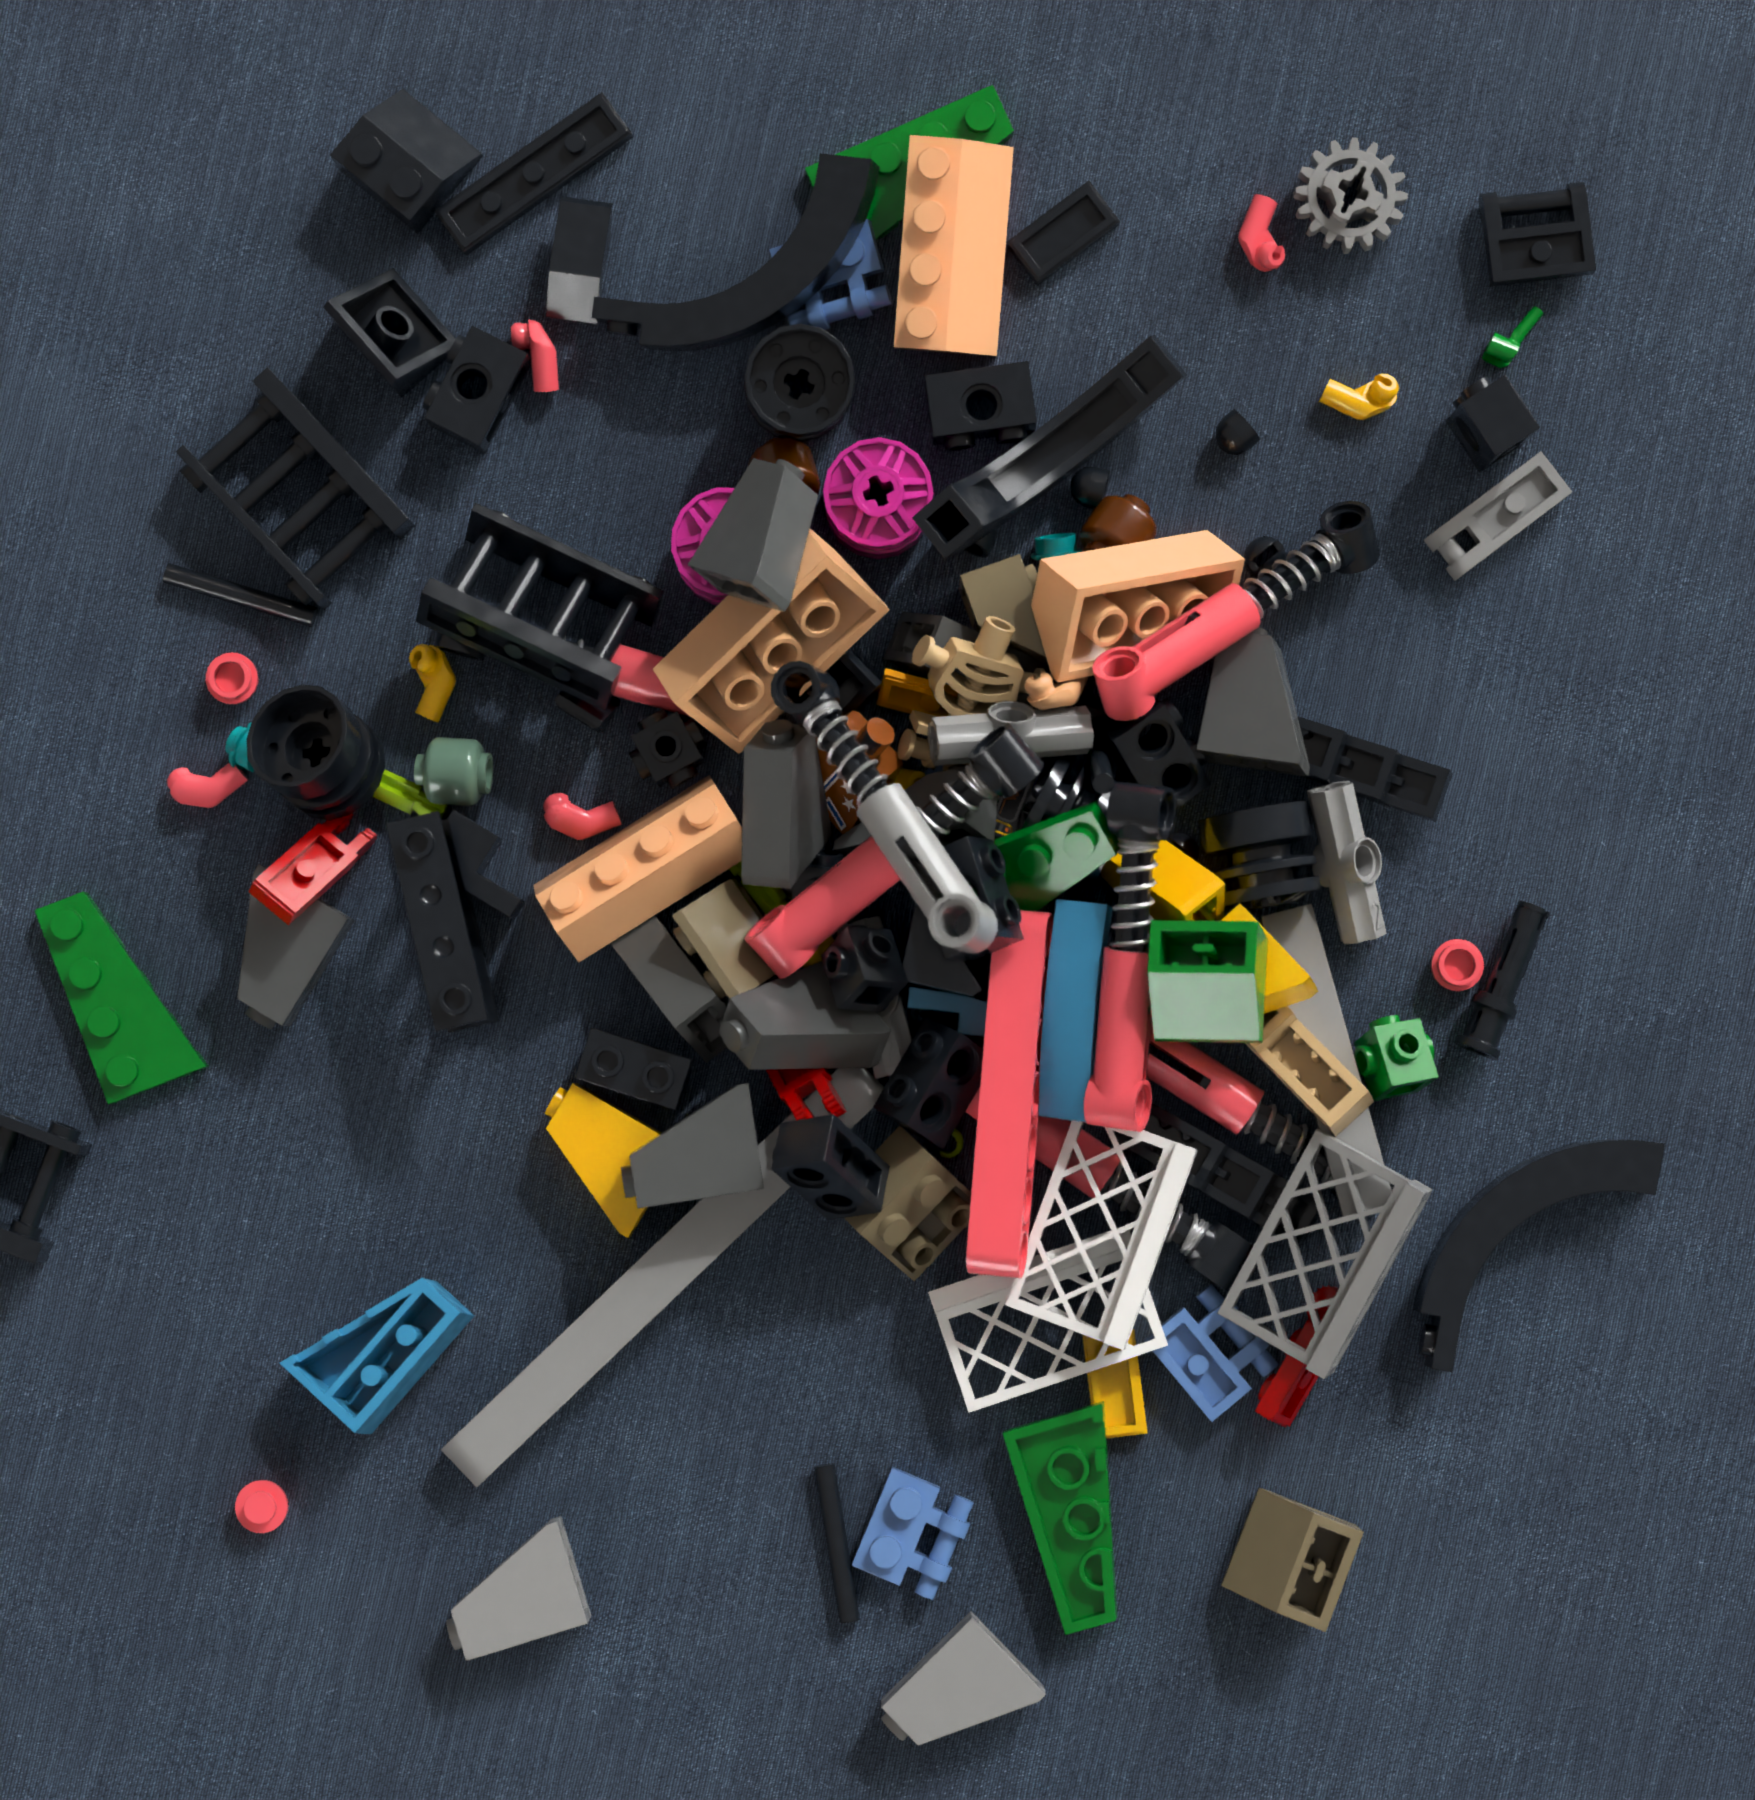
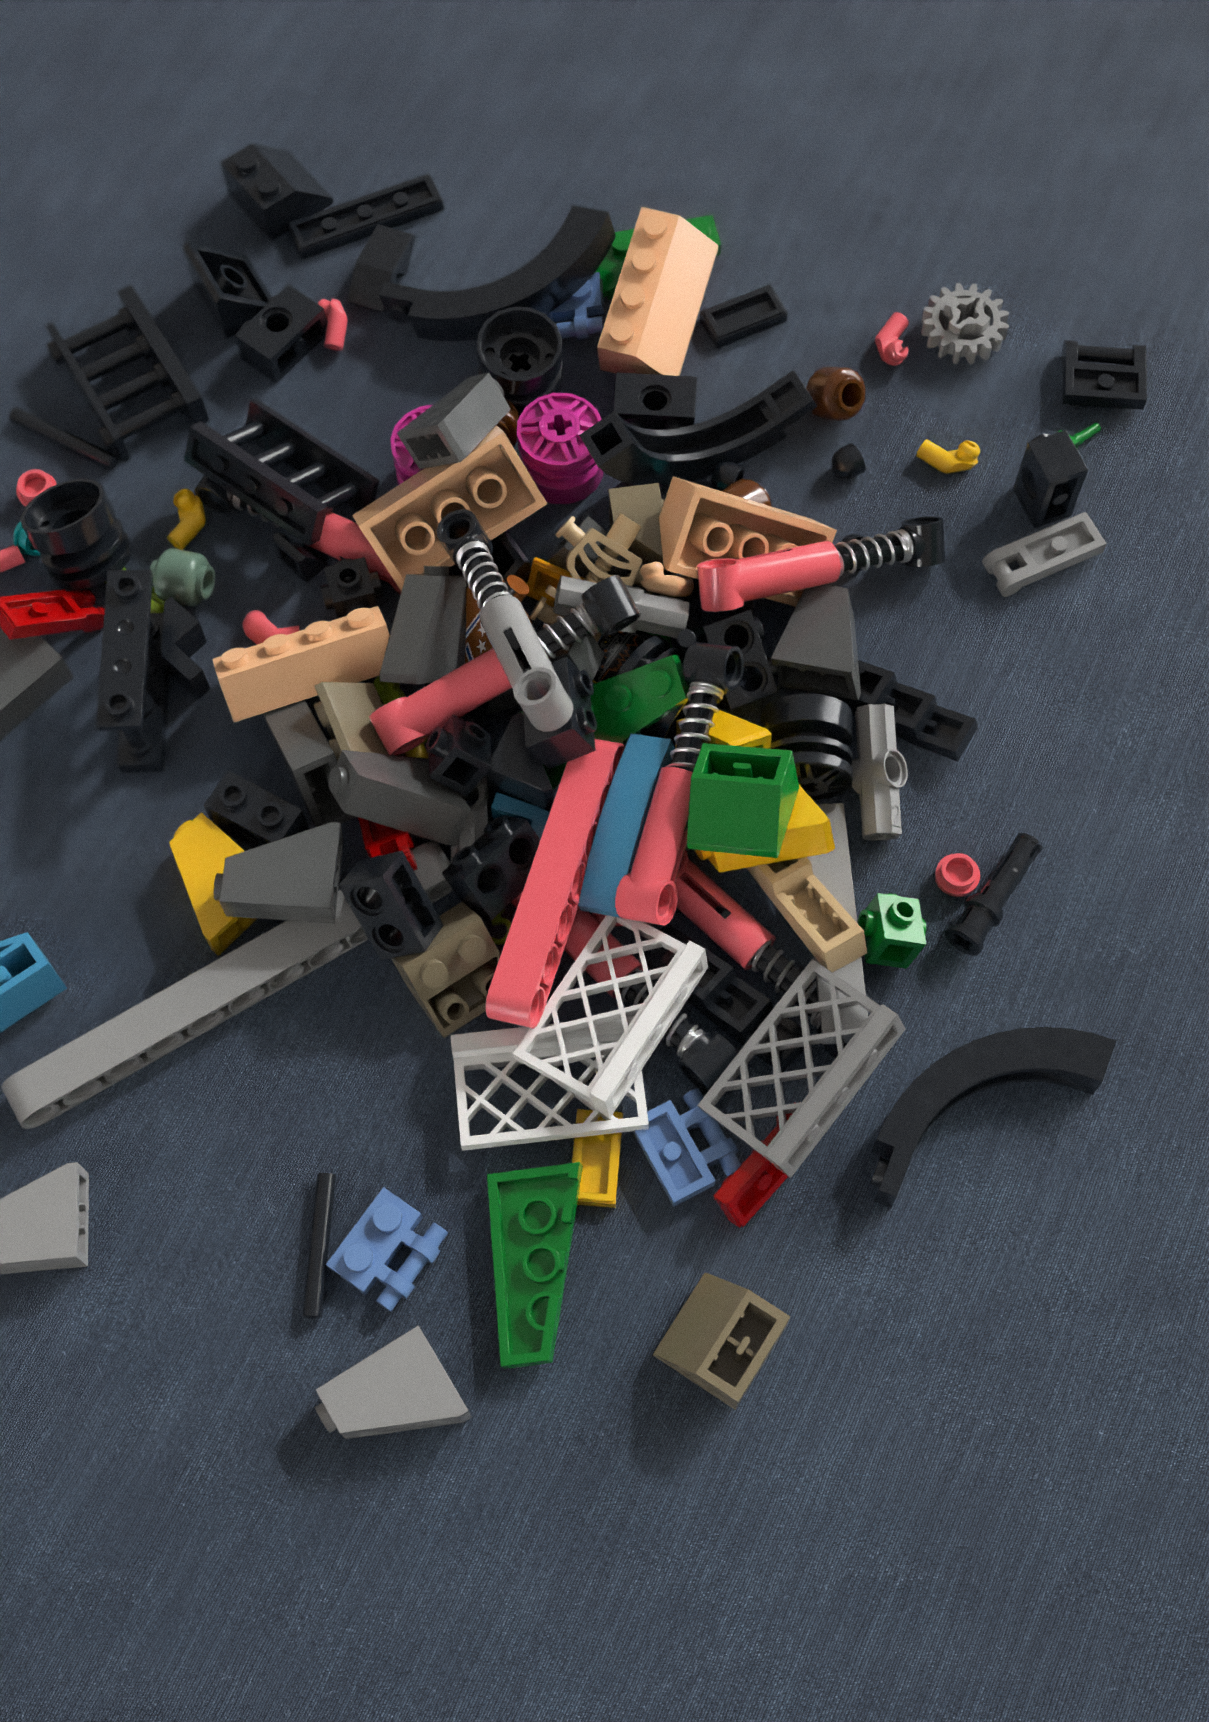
camera: 10 degrees right, 20 degrees down
none -> reddish brown head [806,366,866,421]

